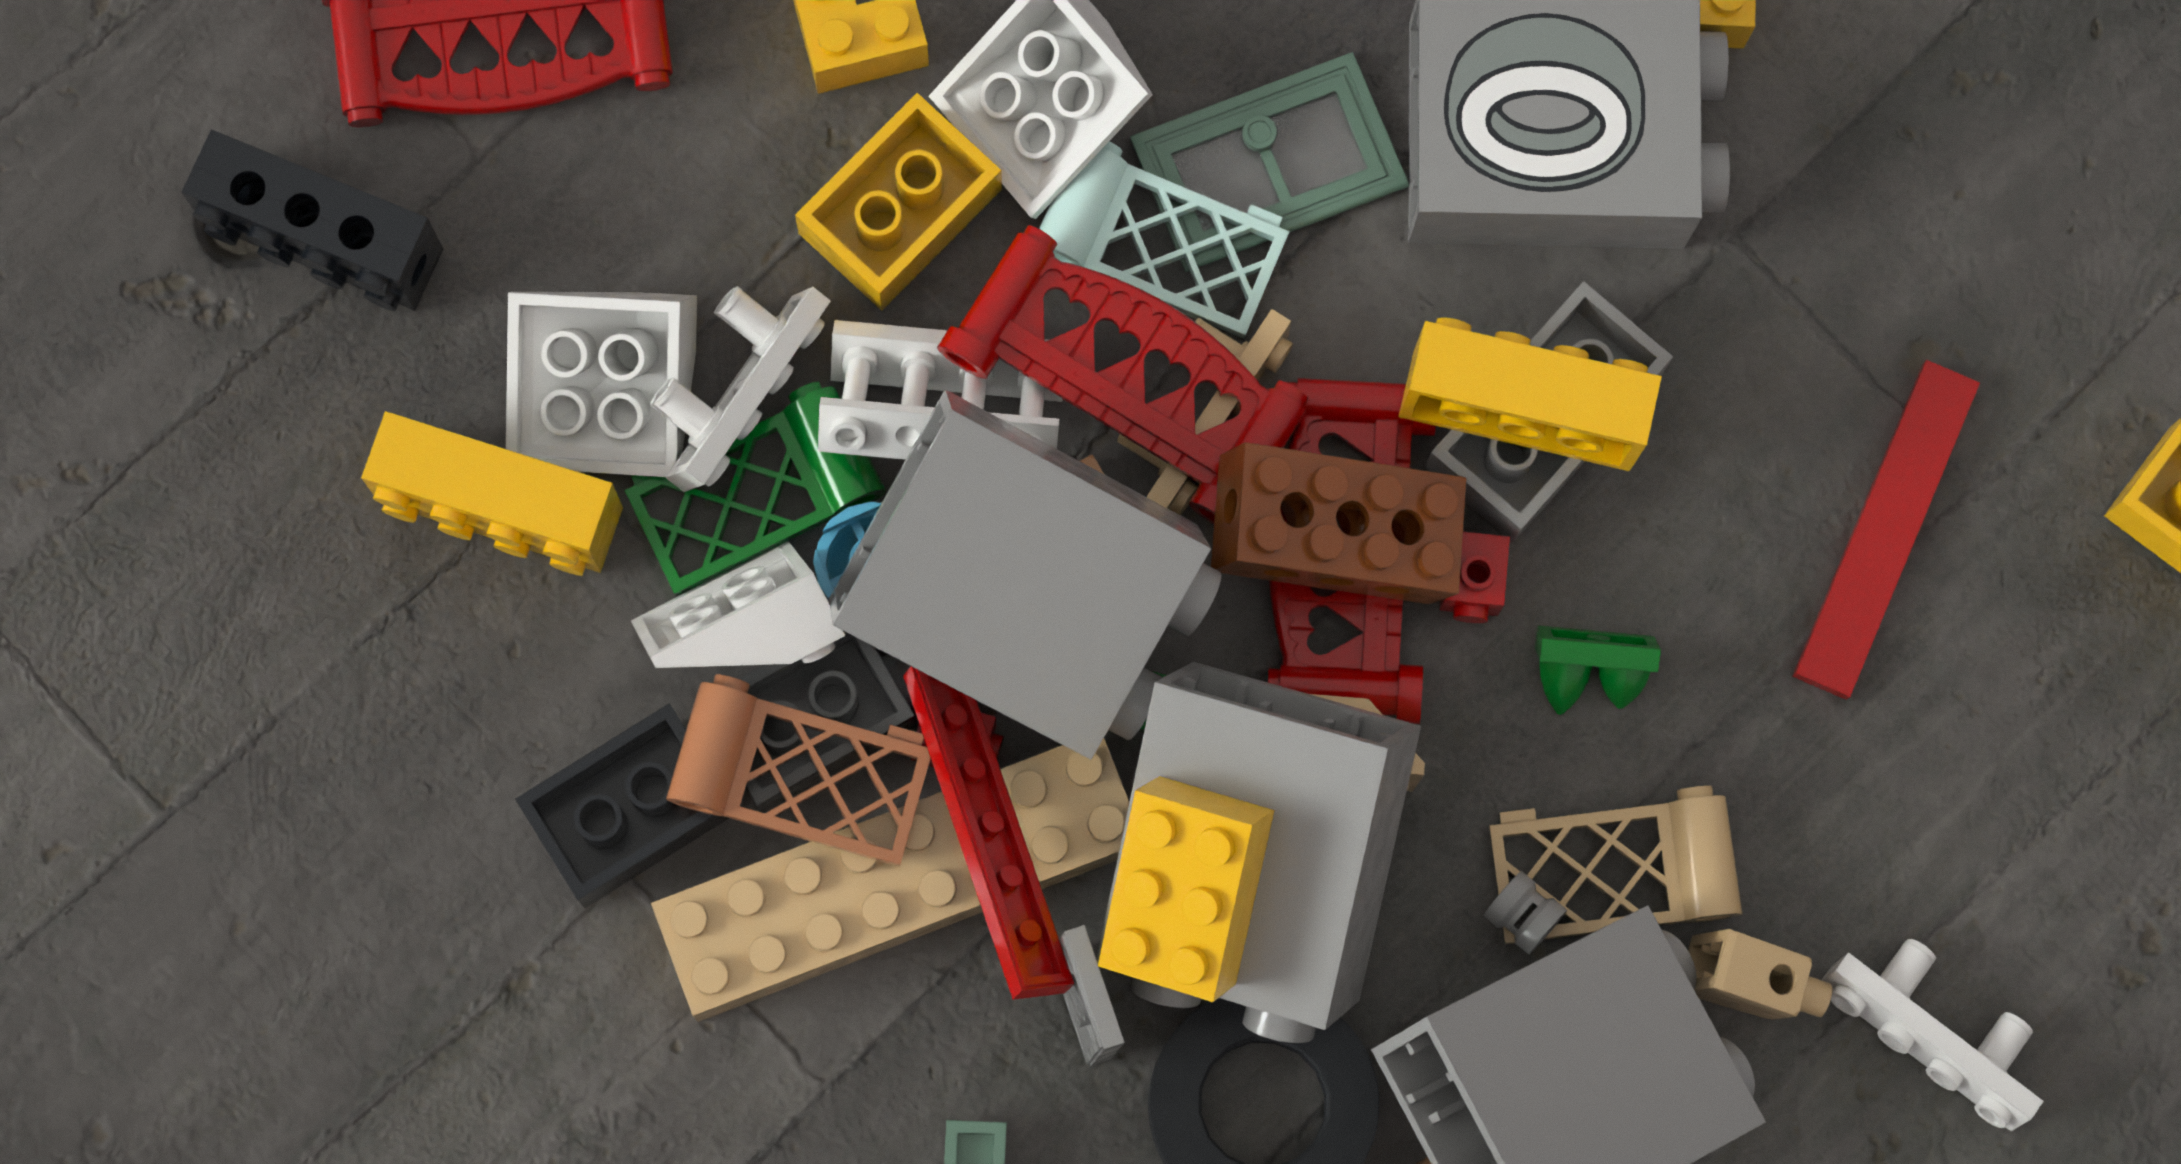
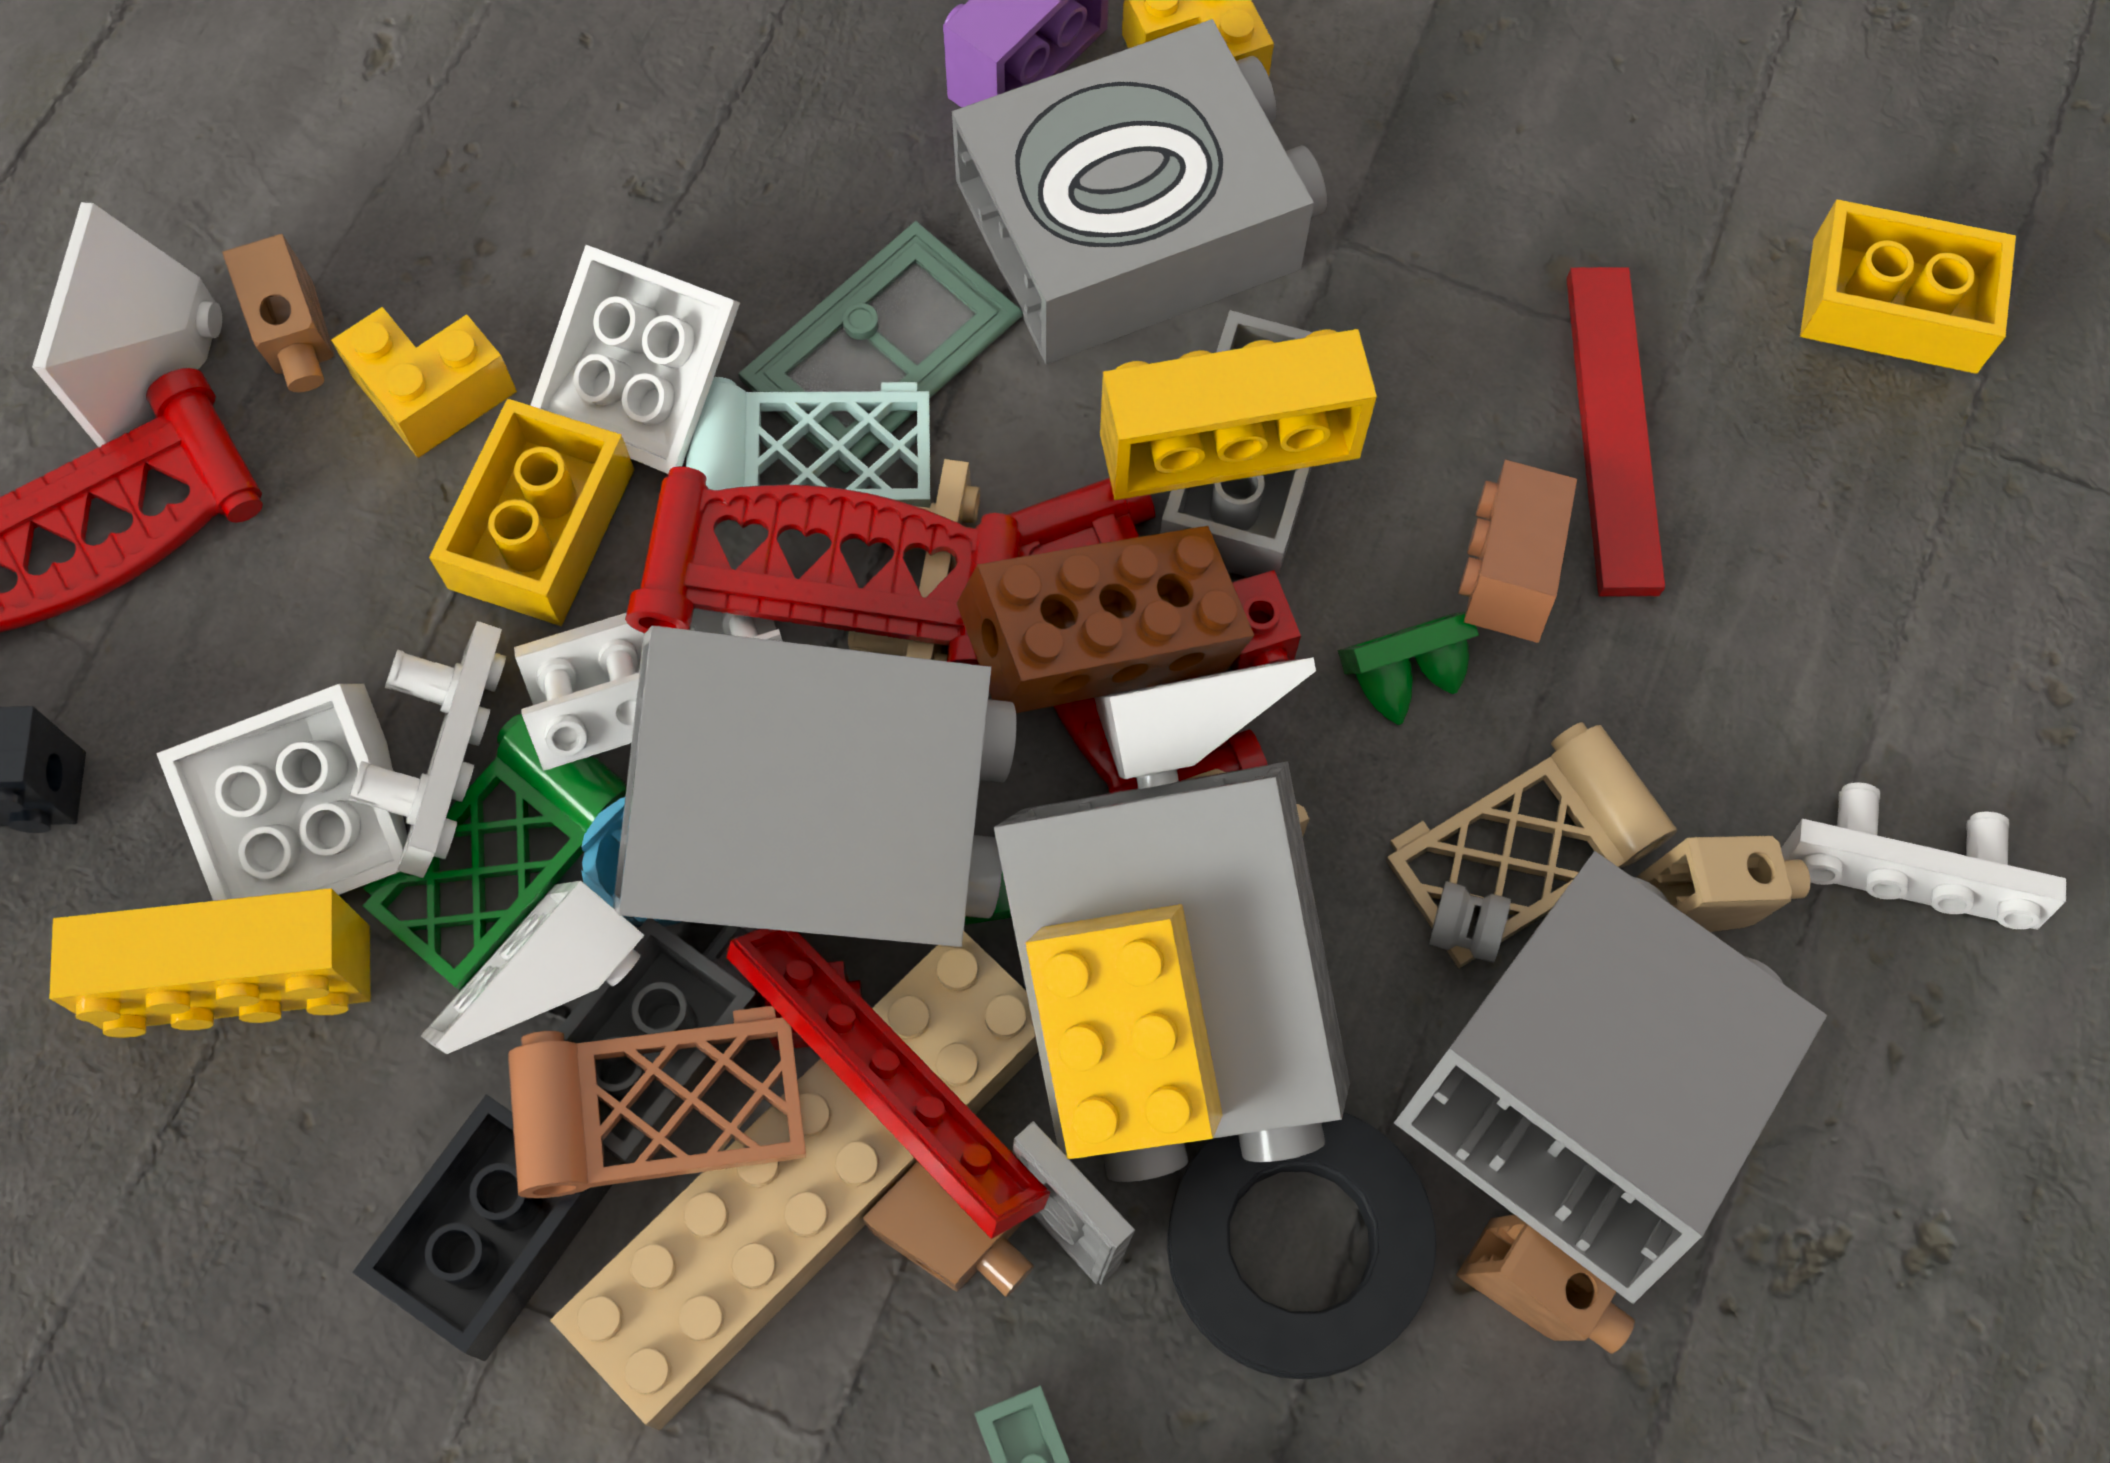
camera: 20 degrees left, 10 degrees down
none -> medium nougat torso [863,1161,1035,1297]
none -> white slope [1094,657,1316,789]
none -> nougat brick [1458,460,1577,643]

